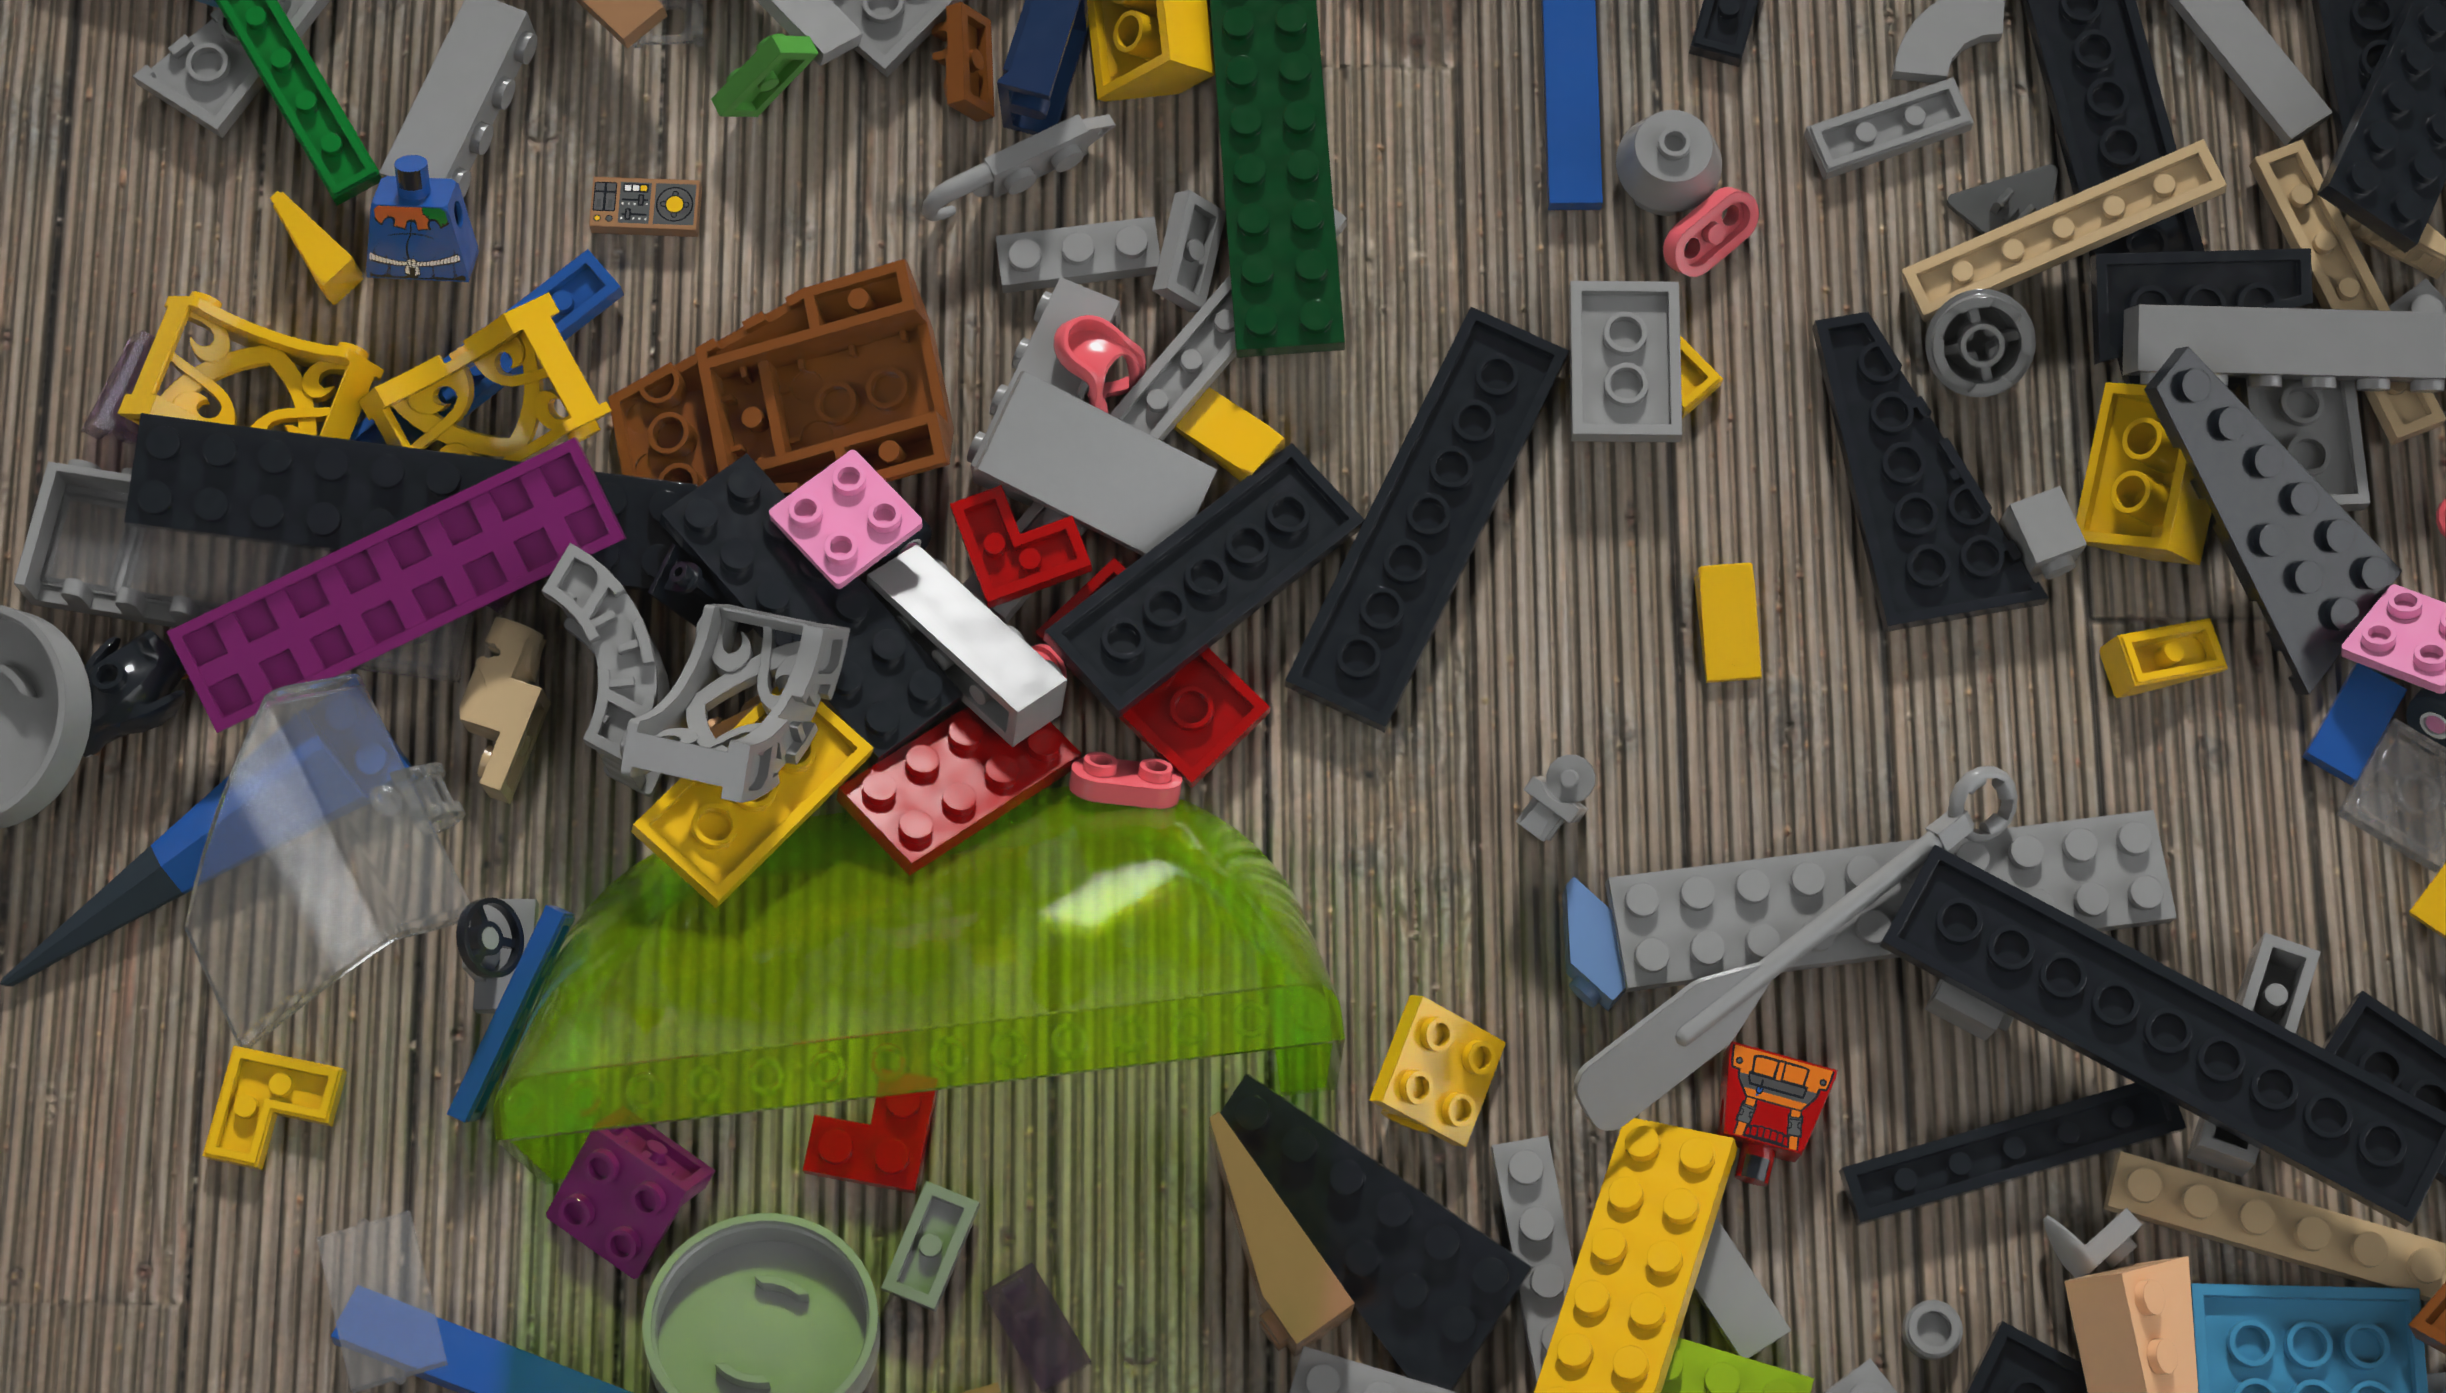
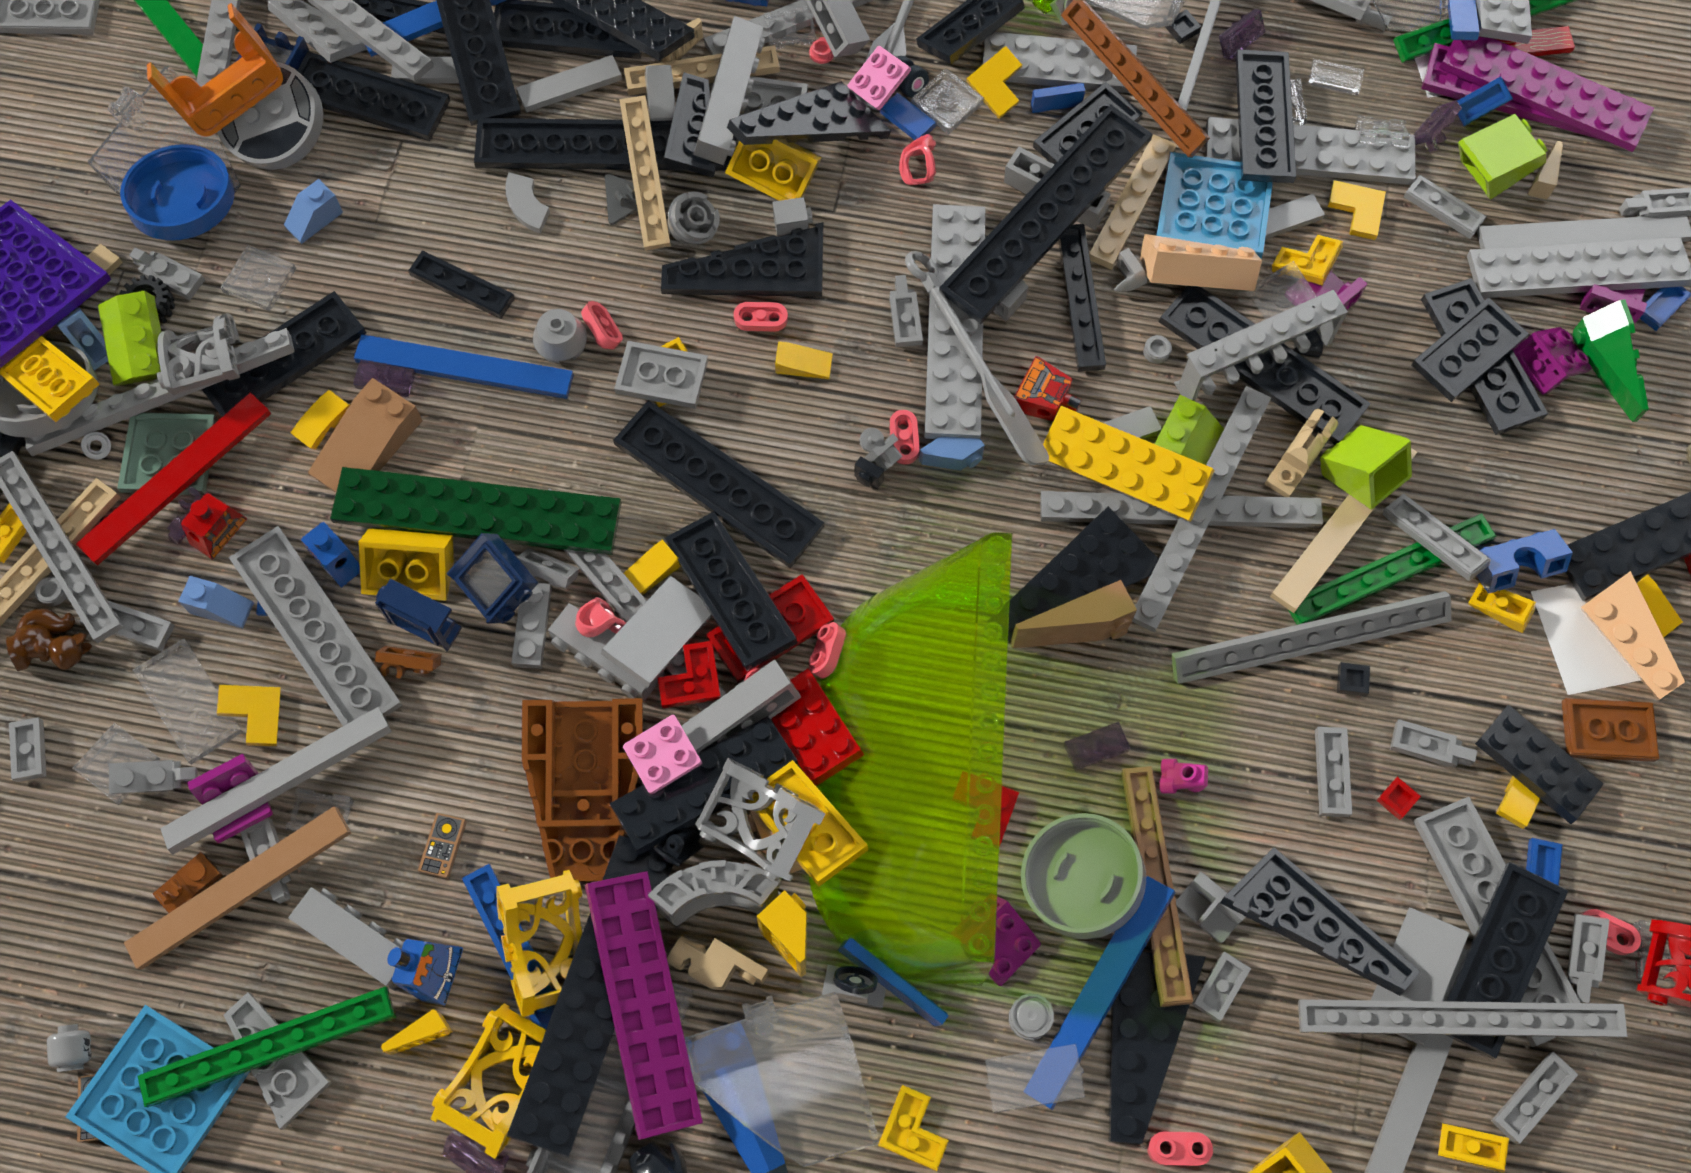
camera: 80 degrees left, 5 degrees down
bright green plate [711,33,819,117] -> none
light grey plate [881,1181,980,1312] -> none
light grey plate [922,114,1116,221] -> none
yellow plate [1369,995,1506,1147] -> none
light grey tile [1804,77,1974,180] -> none
yellow slope [2099,618,2228,698] -> none
none -> dark blue window [447,533,538,624]
none -> light grey slope [645,65,675,121]
none -> coral plate [734,302,788,332]
none -> yellow slope [757,890,808,978]
none -> black plate [854,456,884,490]
none -> light grey hinge [889,275,923,348]
none -> coral plate [889,410,919,465]
none -> coral piece [899,134,936,185]
none -> light grey wheel [1008,993,1054,1041]

